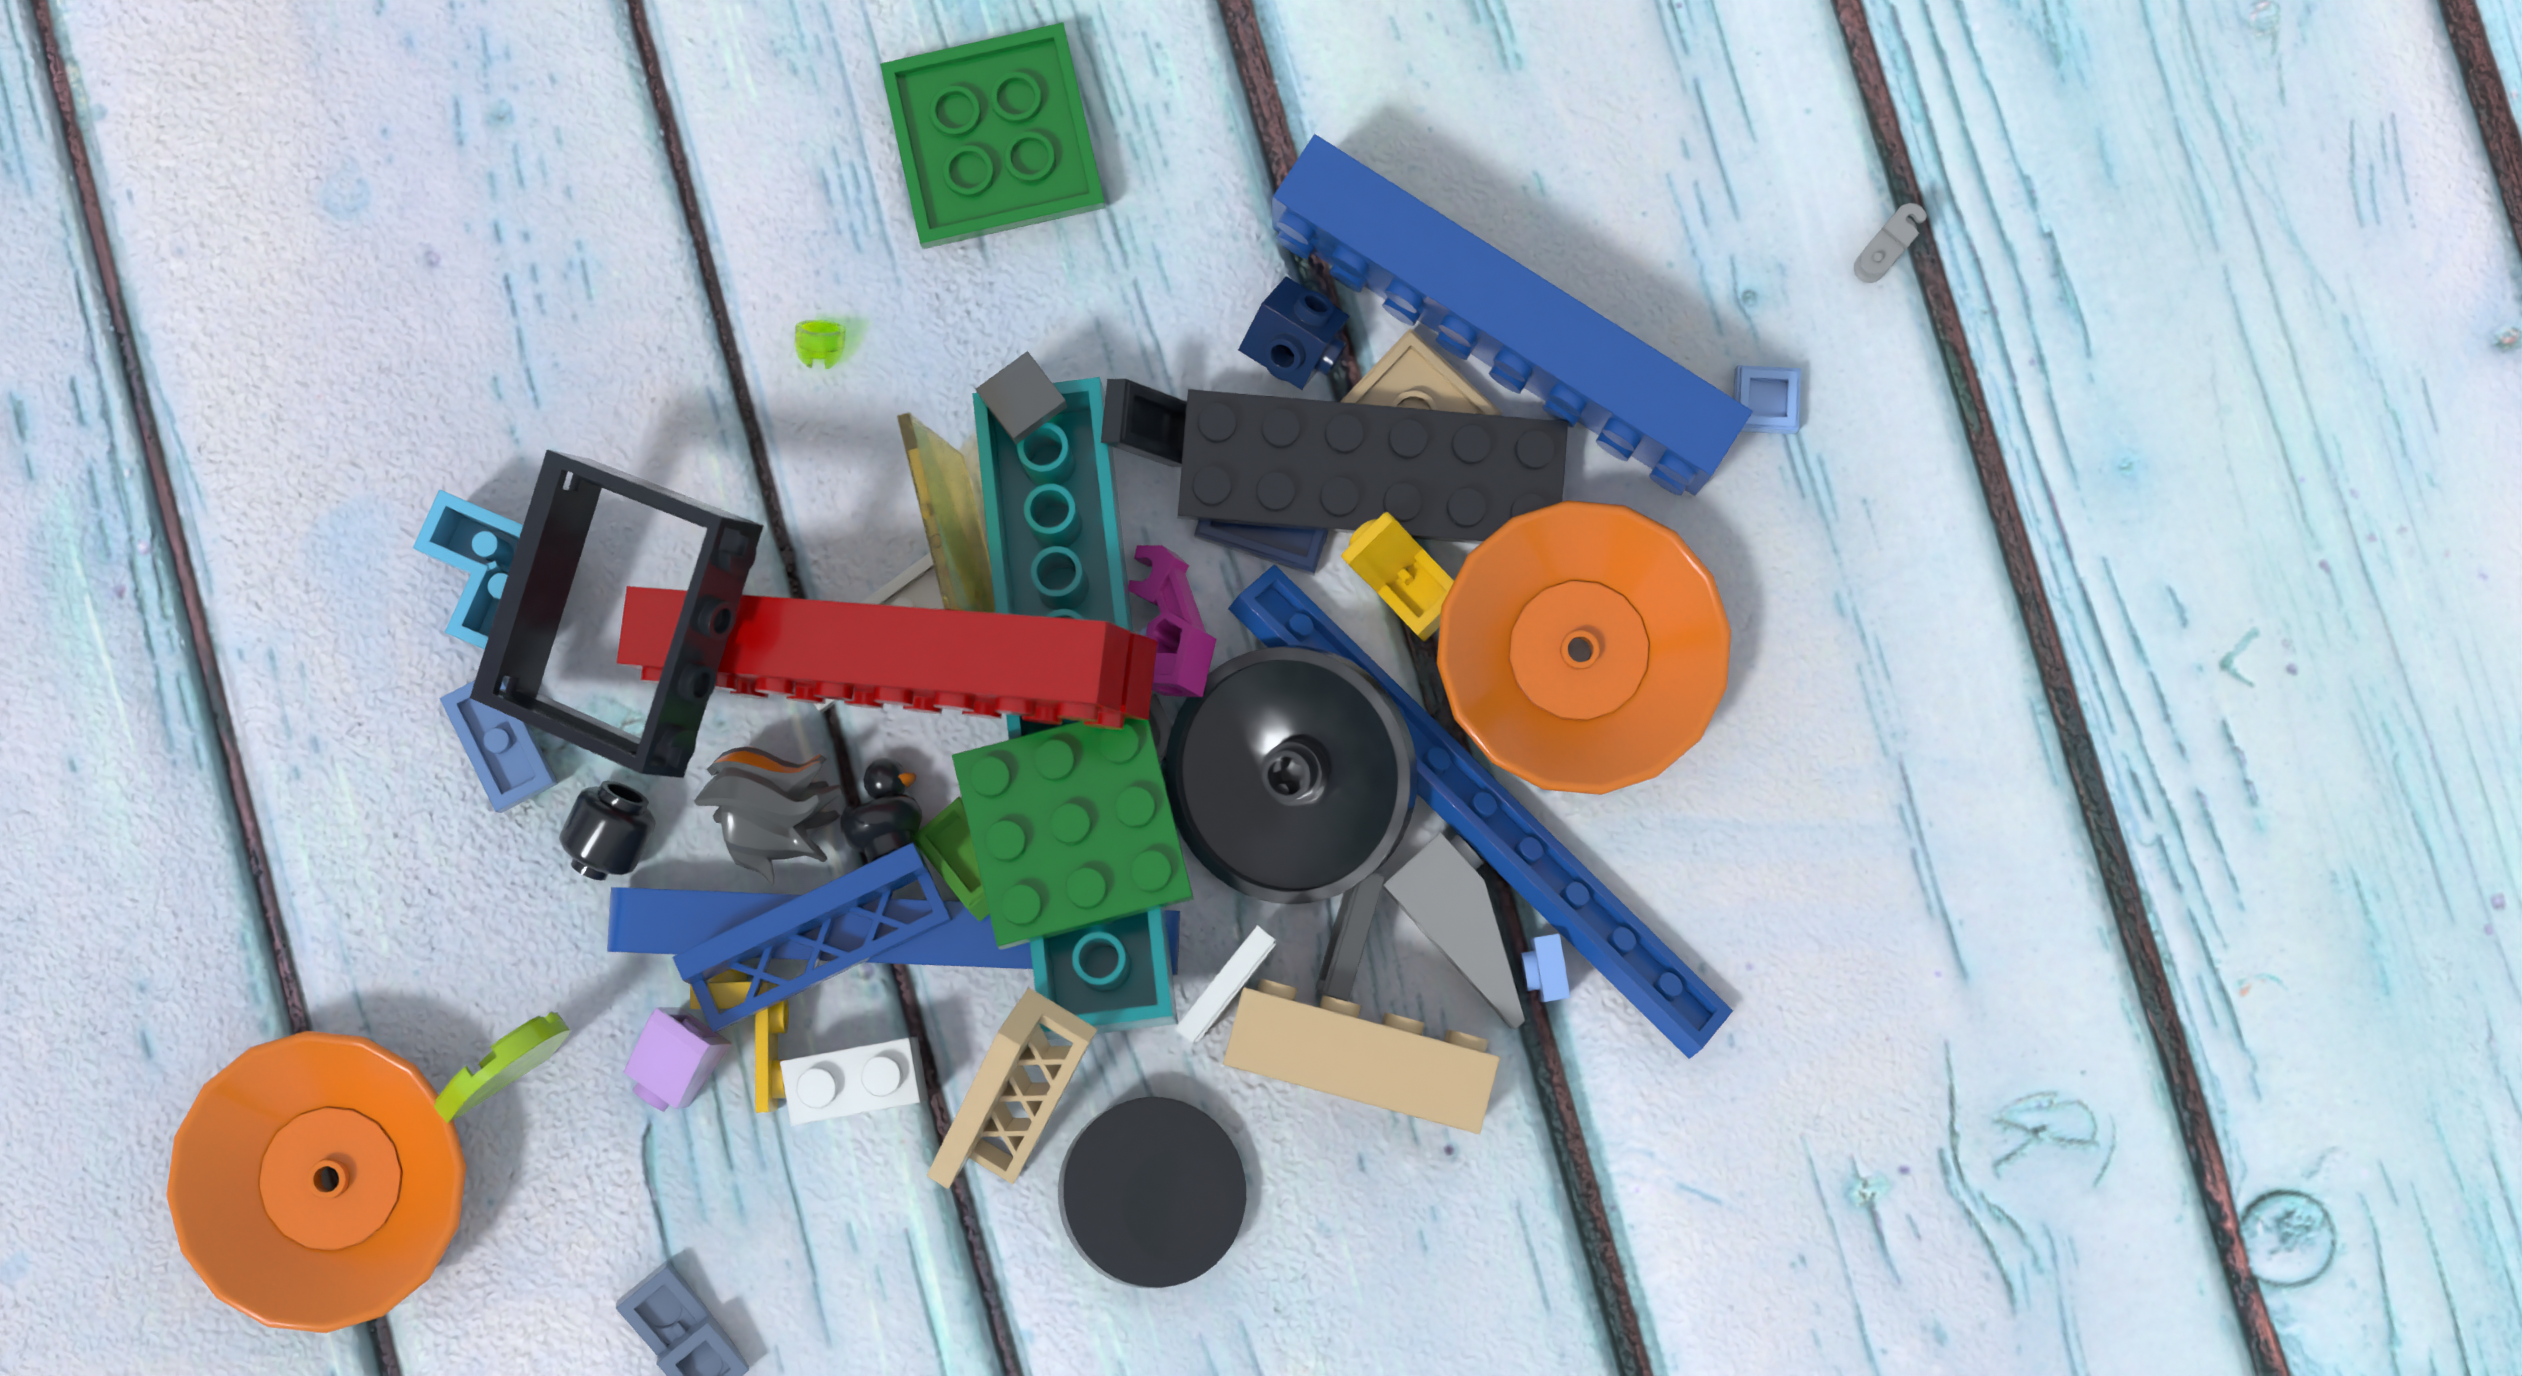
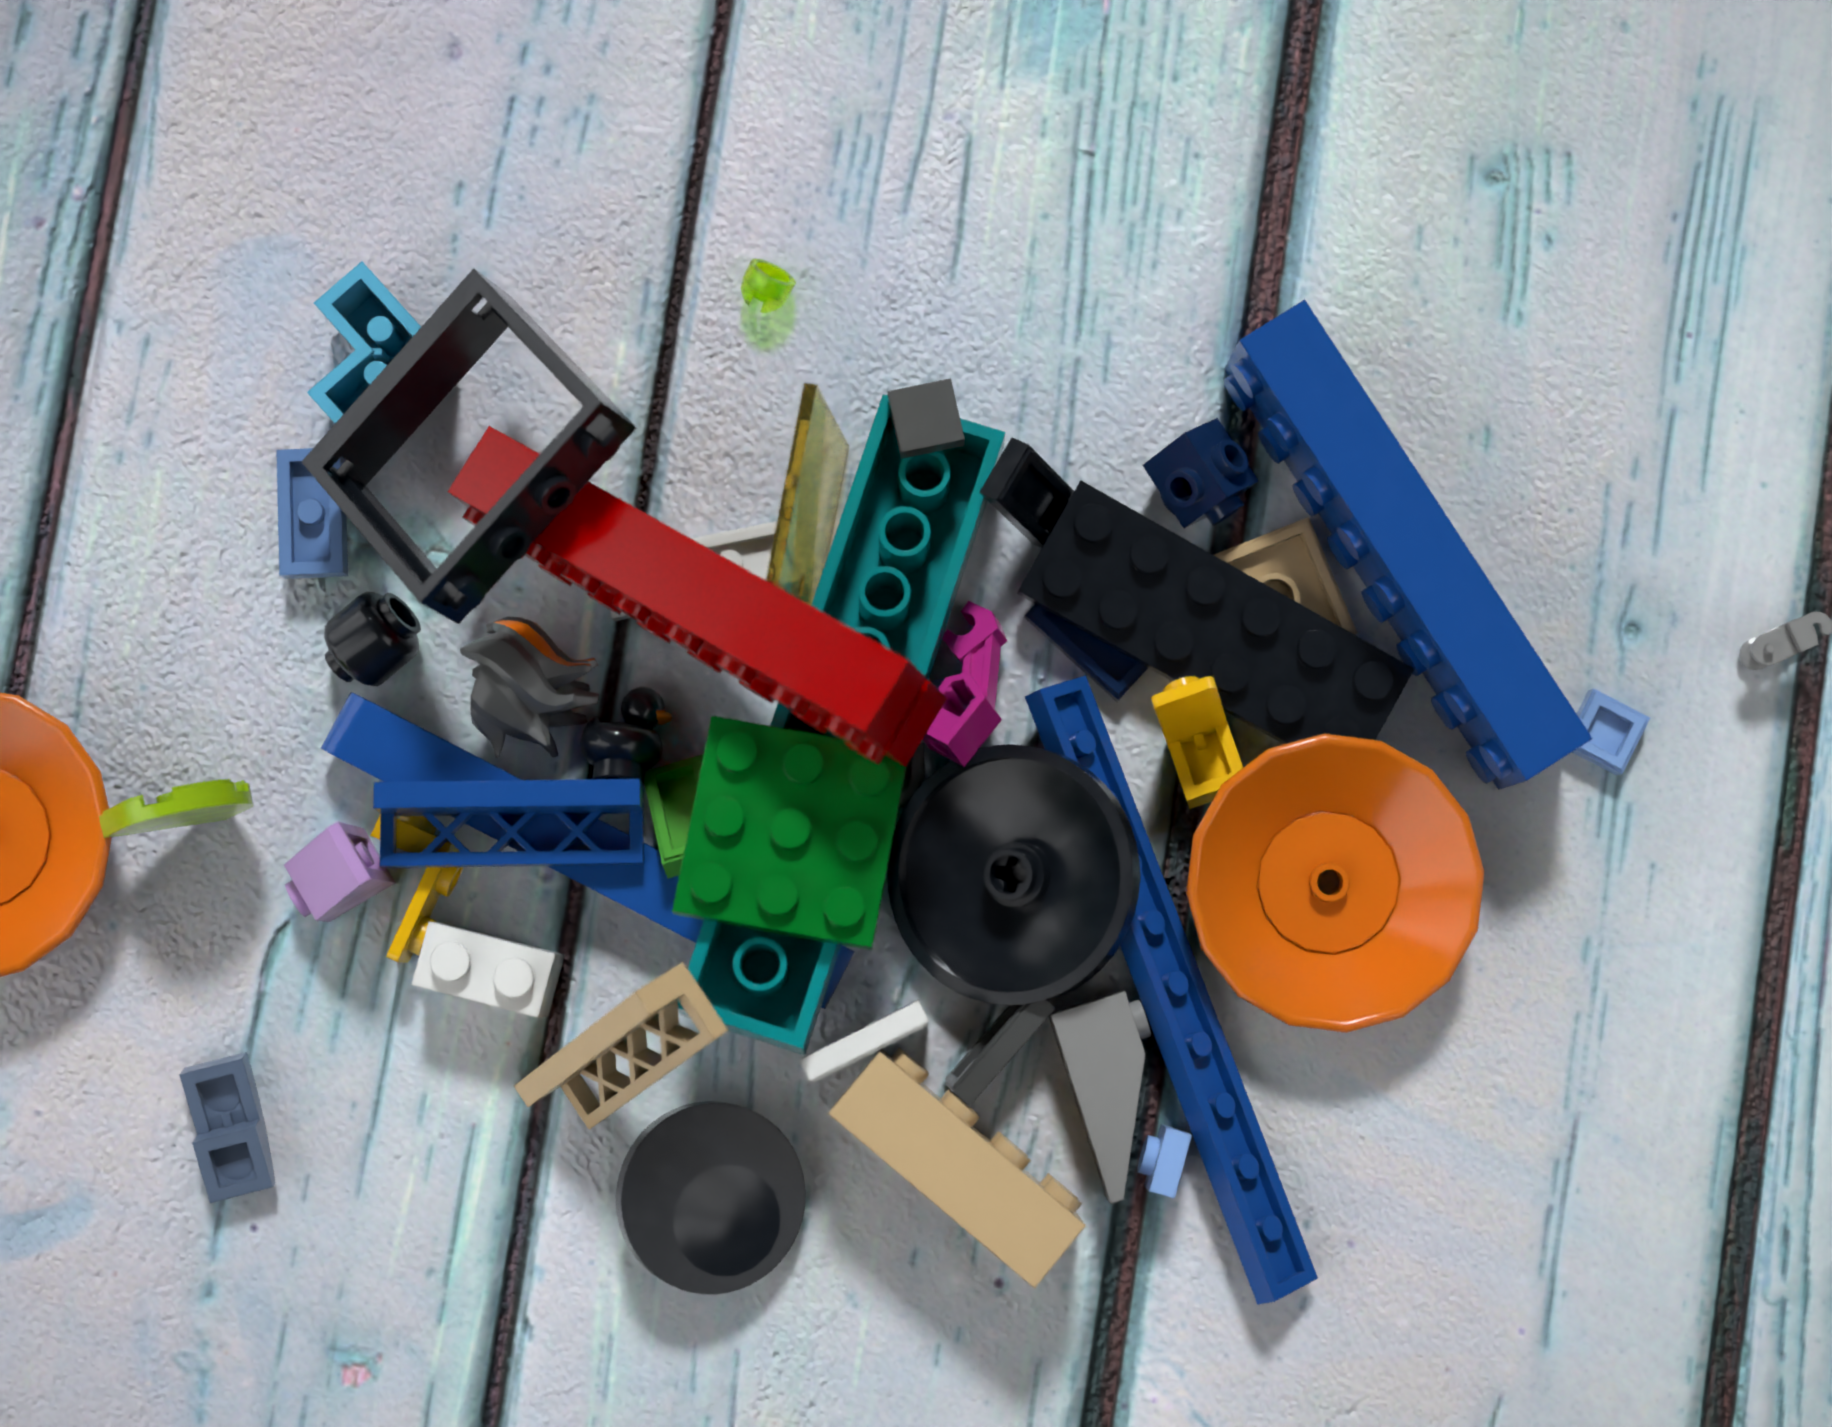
camera: 20 degrees right, 0 degrees up
green plate [880,22,1106,249] -> none

